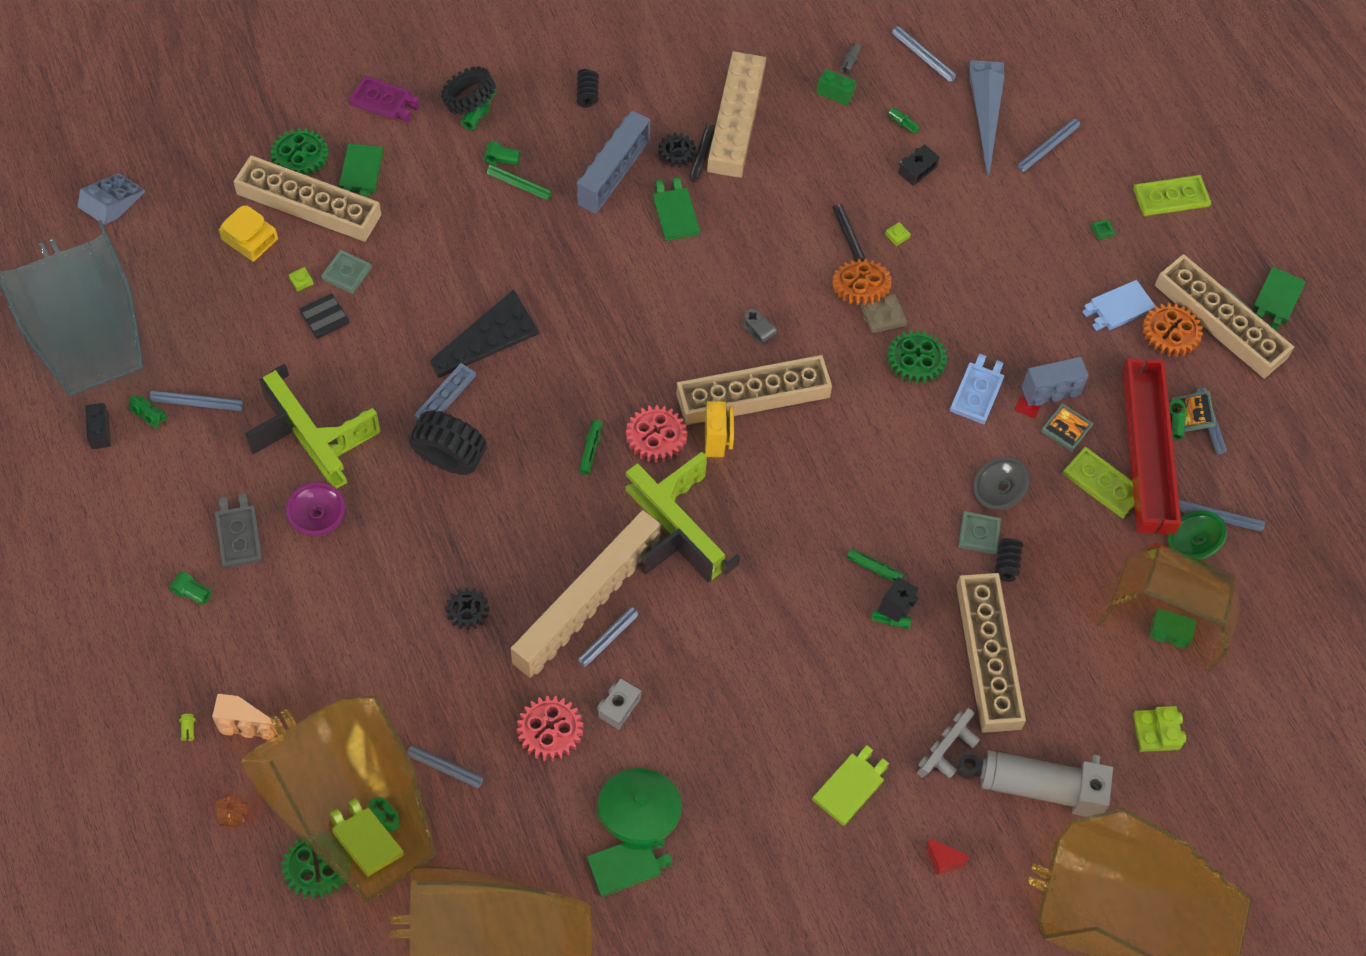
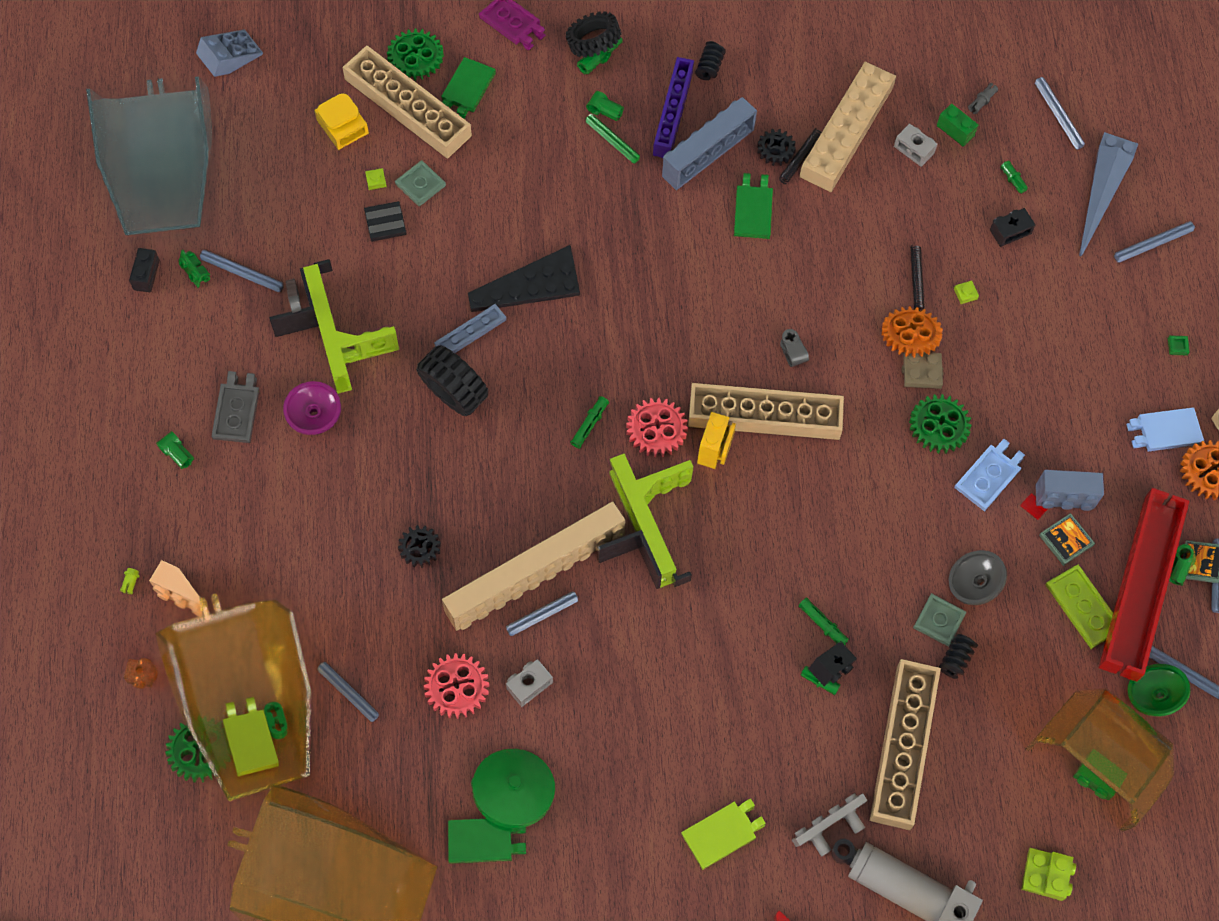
camera: 20 degrees right, 5 degrees up
none -> dark grey beam [286,278,302,313]
none -> dark purple brick [653,57,694,158]
none -> light grey brick [894,124,937,167]

